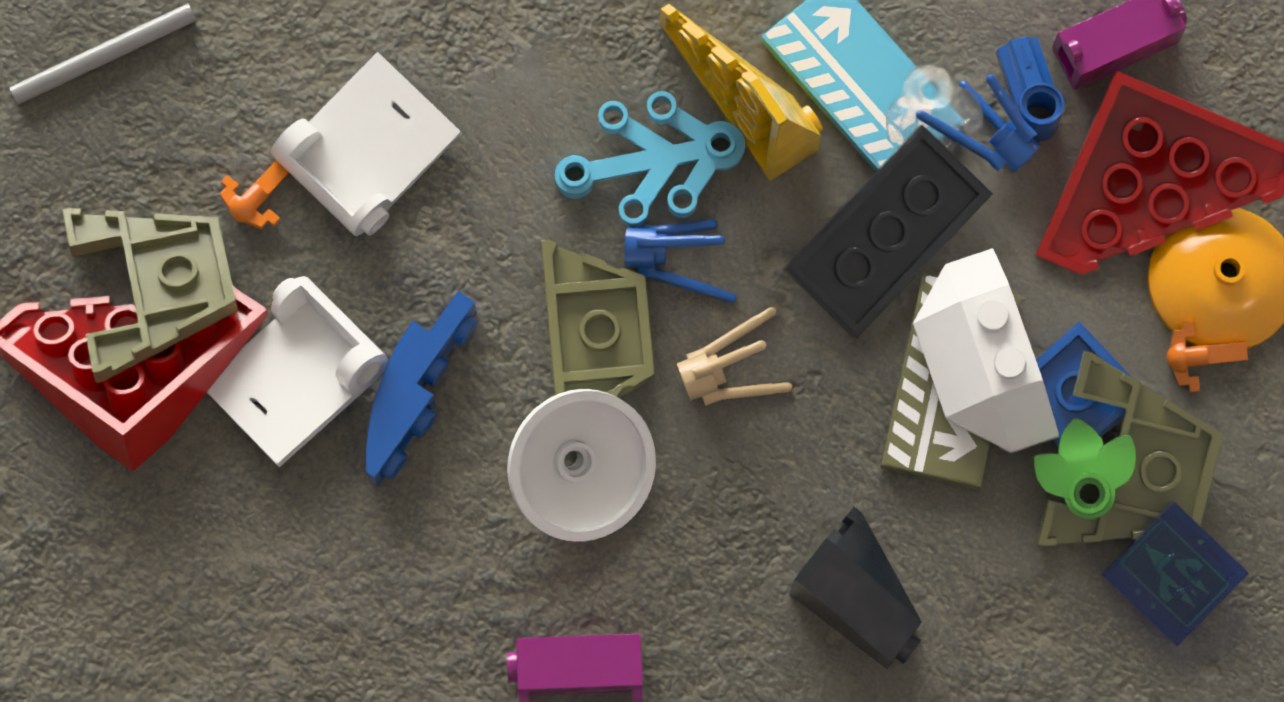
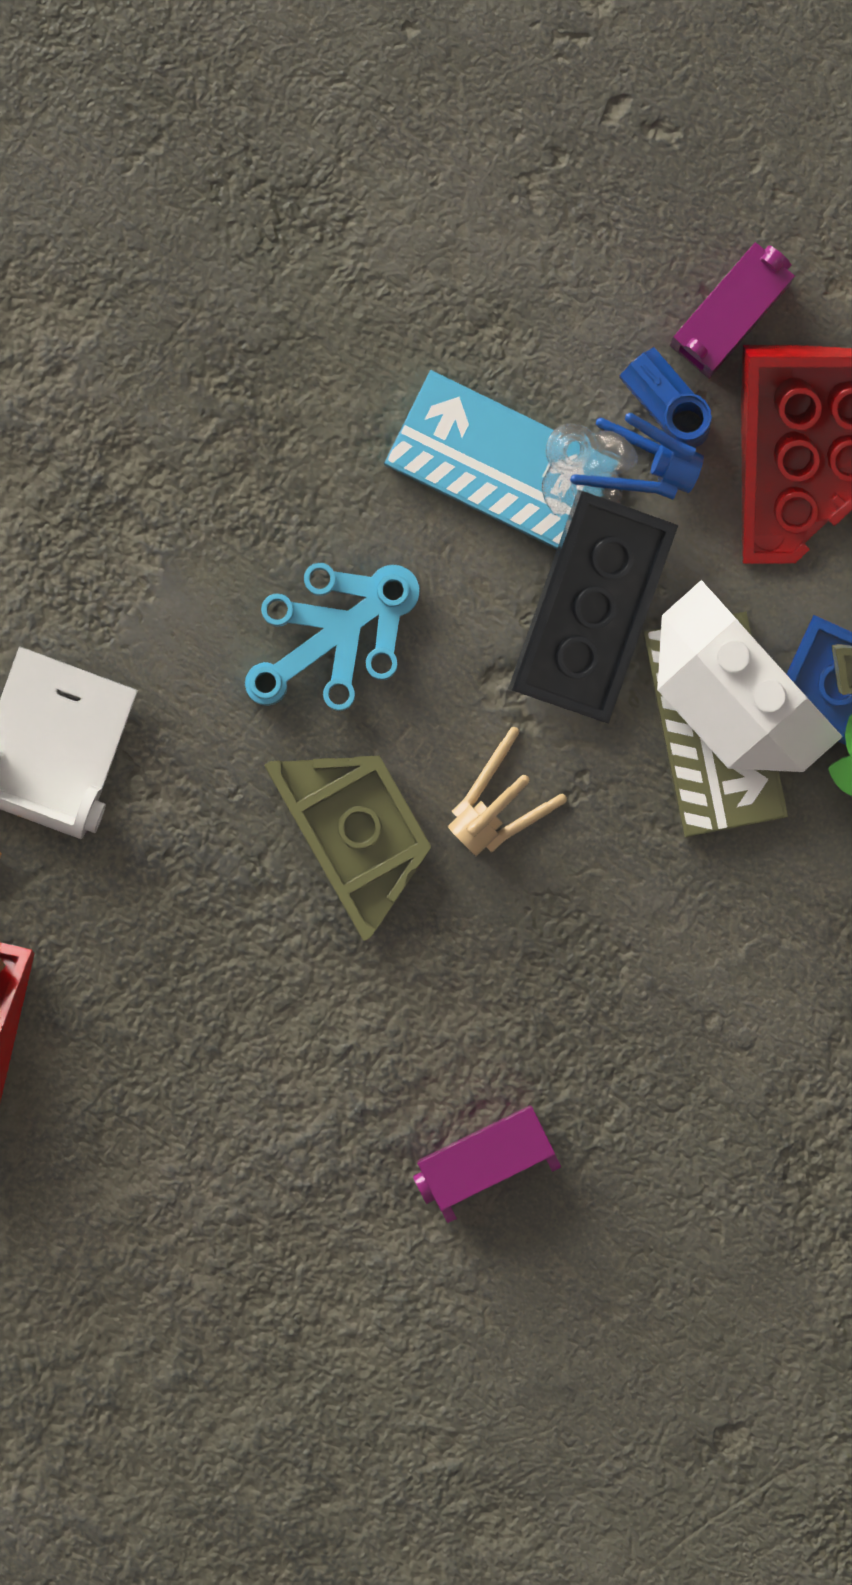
camera: 20 degrees left, 10 degrees up
white door [207,276,388,467] -> none
blue slope [366,291,478,487] -> none
white dish [507,389,656,542] -> none
blue plant [624,219,737,303] -> none
yellow slope [660,4,823,181] -> none
black slope [789,507,922,669] -> none

